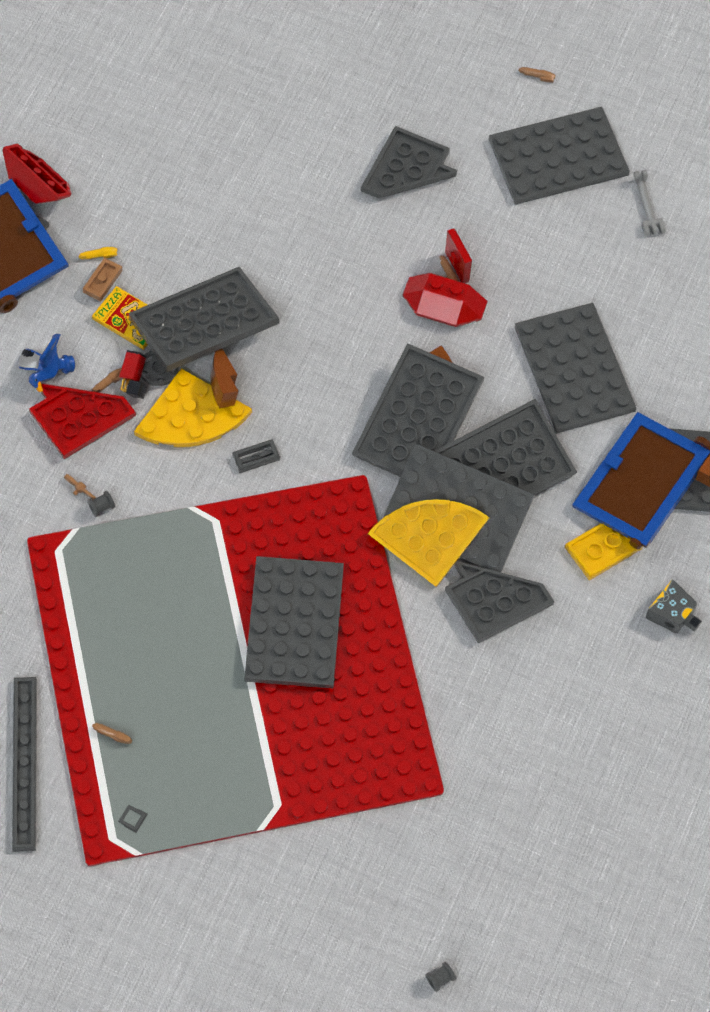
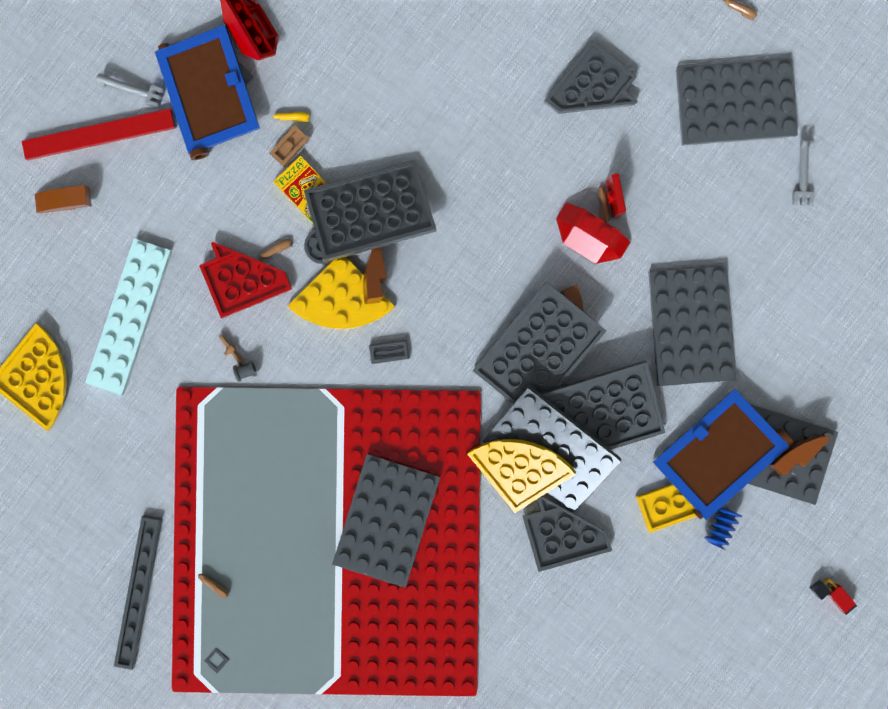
camera: 15 degrees right, 25 degrees up
blue animal [19,334,75,392] -> none
piece [119,350,147,399] -> none
dark grey torso [645,579,702,633] -> none
none -> blue piece [704,507,742,550]

